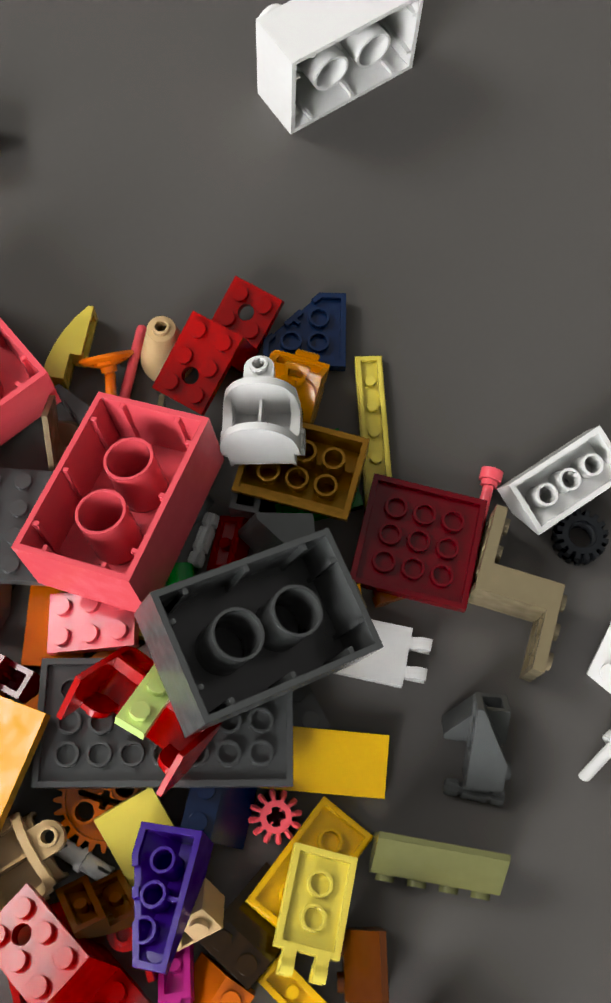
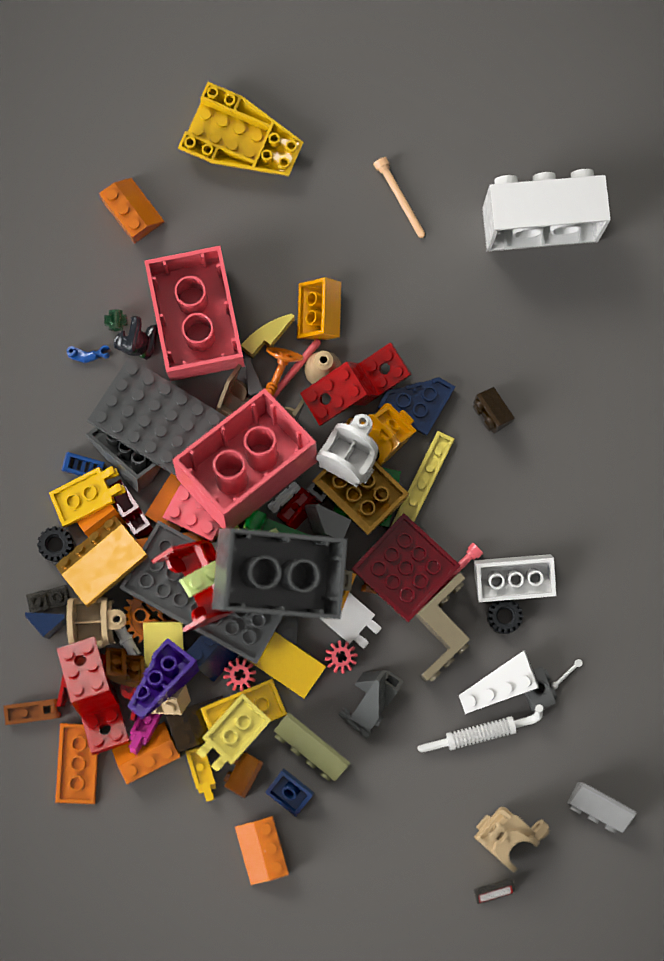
camera: 30 degrees right, 10 degrees up
none -> dark blue slope [265,768,315,817]
none -> light orange slope [297,277,341,340]
none -> coral gear [325,641,358,674]
none -> light nougat piece [373,157,425,238]
none -> dark brown slope [473,387,515,434]

